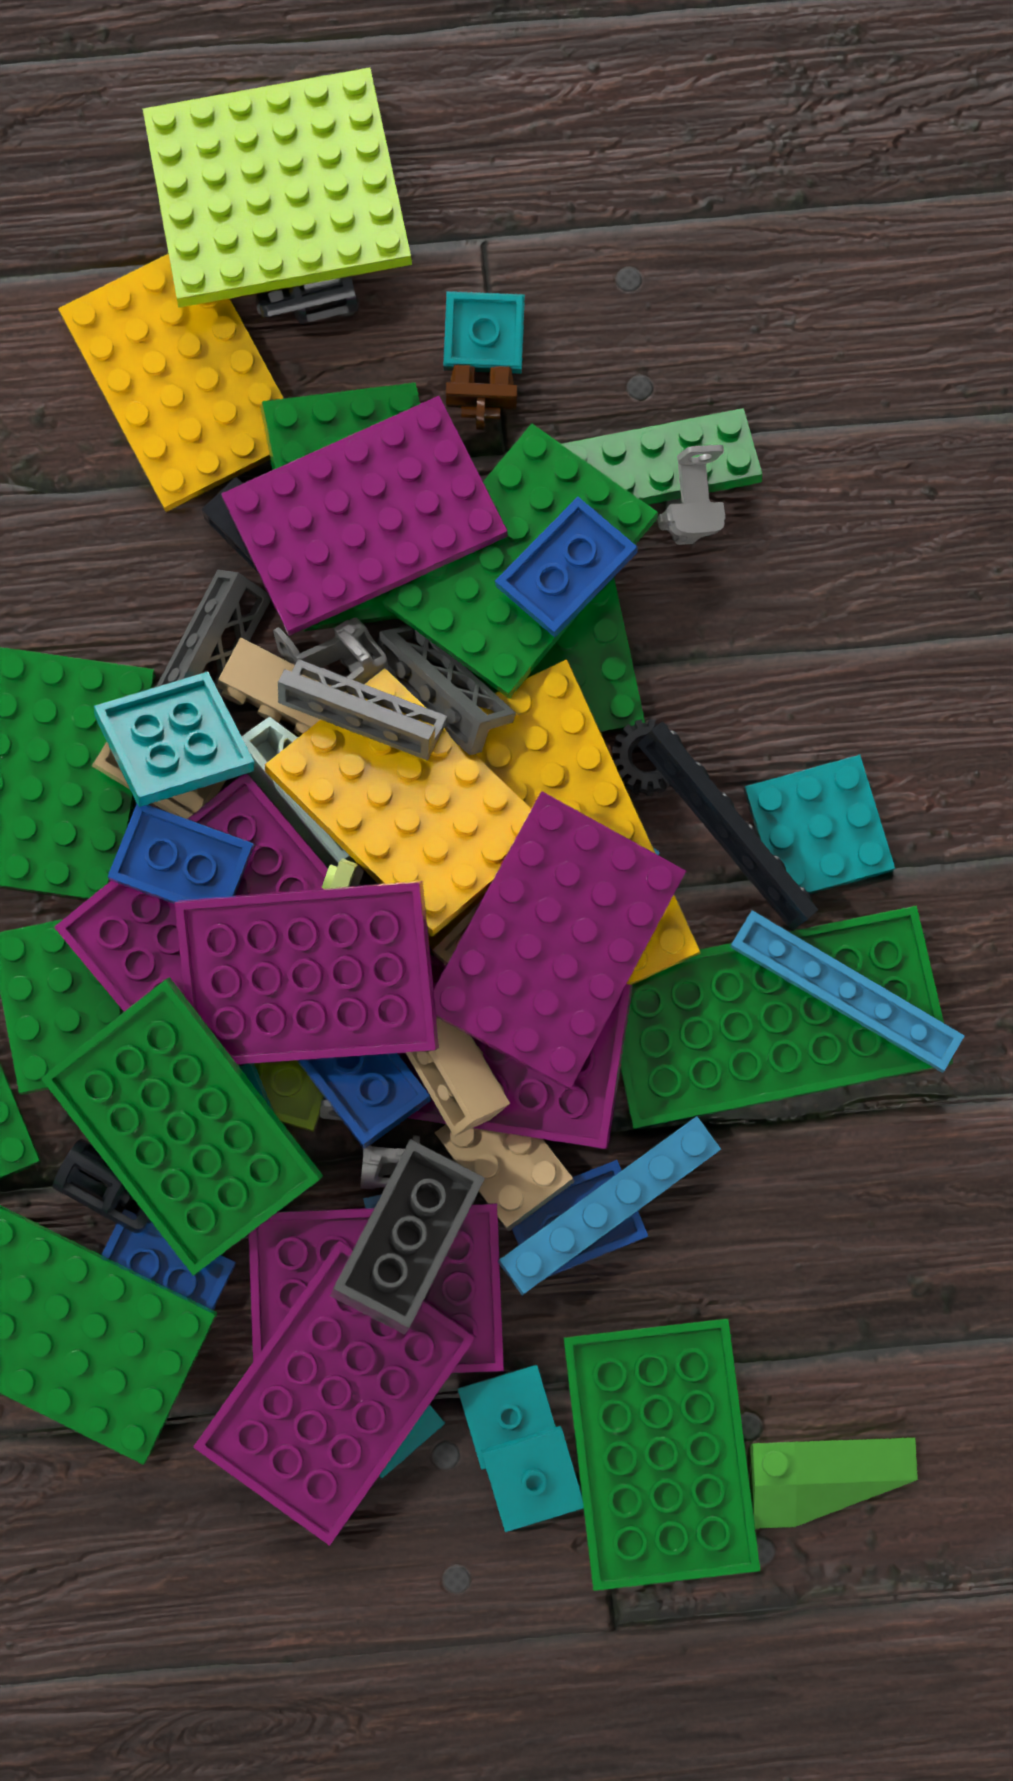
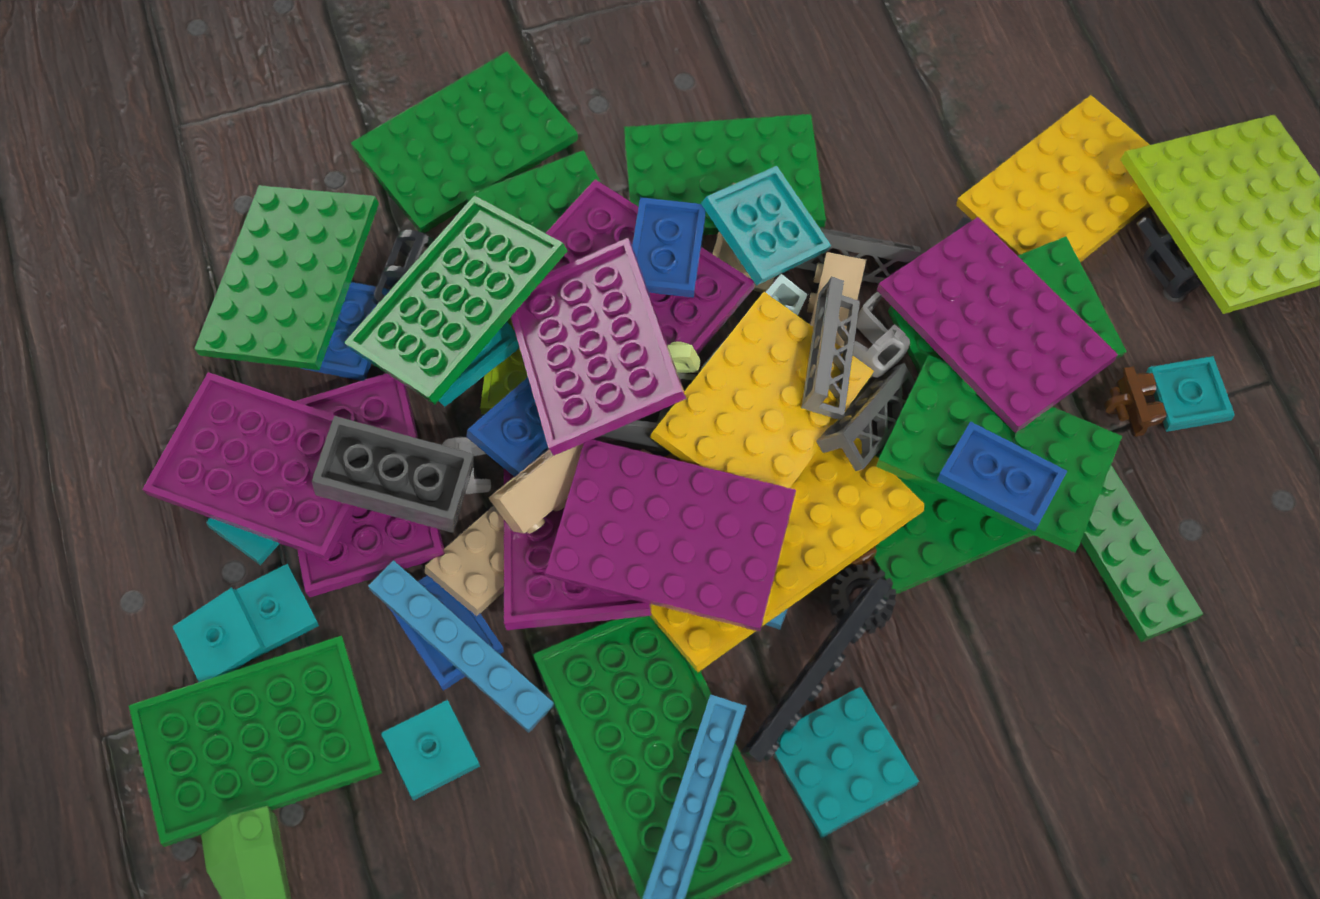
camera: 80 degrees right, 15 degrees down
light grey piece [657,445,726,545] -> none
none -> teal plate [381,700,480,801]

